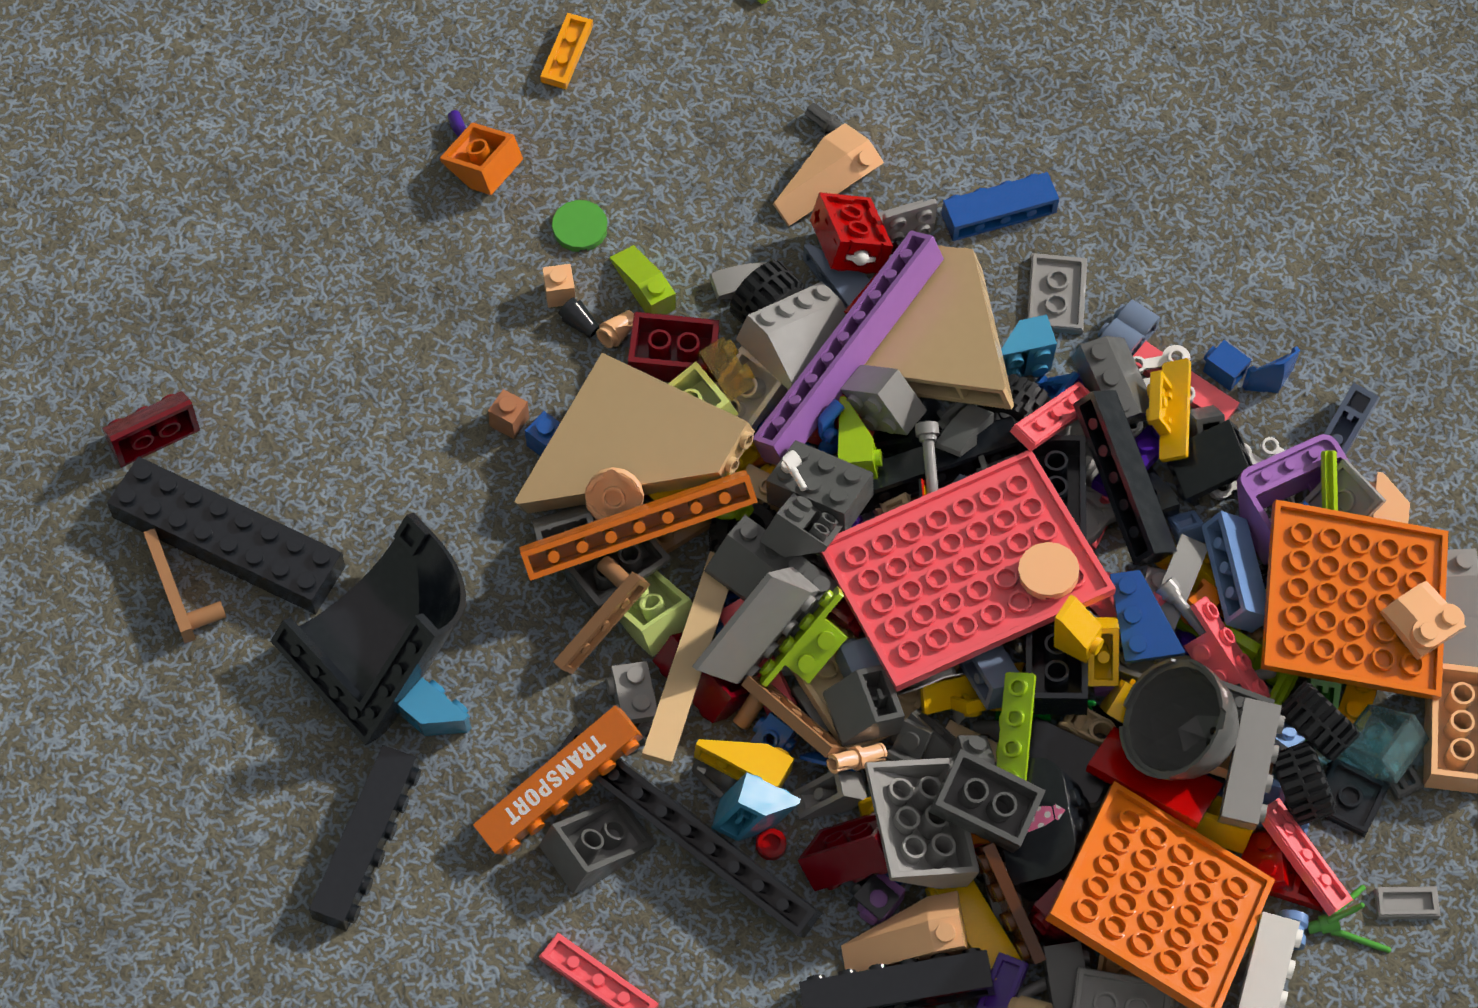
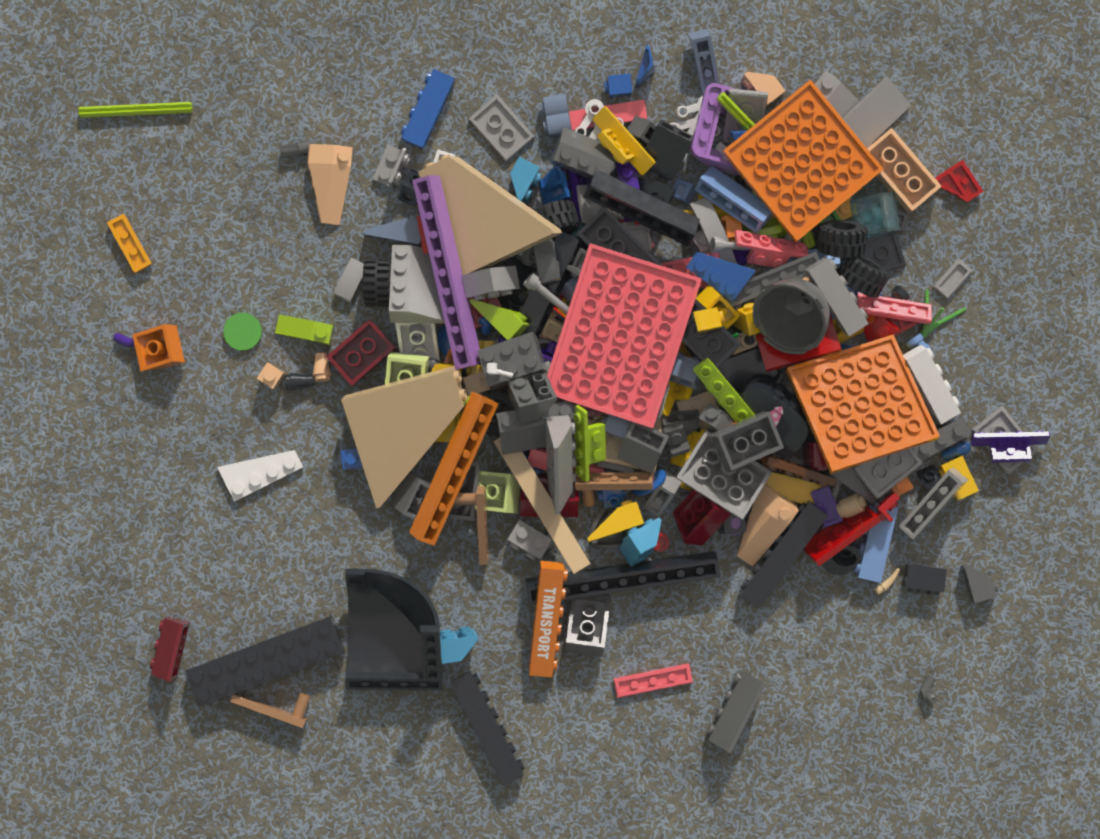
camera: 45 degrees left, 25 degrees up
nougat brick [488,389,529,439] -> none
light nougat tile [585,467,644,520] -> none
clear yellow brick [697,337,755,401] -> none
red piece [810,192,893,274] -> none
blue arm [818,399,845,444] -> none
light nougat pin [827,742,887,774] -> none
coral tile [1010,381,1090,451] -> none
light nougat tile [1018,542,1079,600] -> none
light nougat slope [1380,581,1466,661] -> none
none -> white wing [217,450,303,501]
none -> black tile [891,286,910,301]

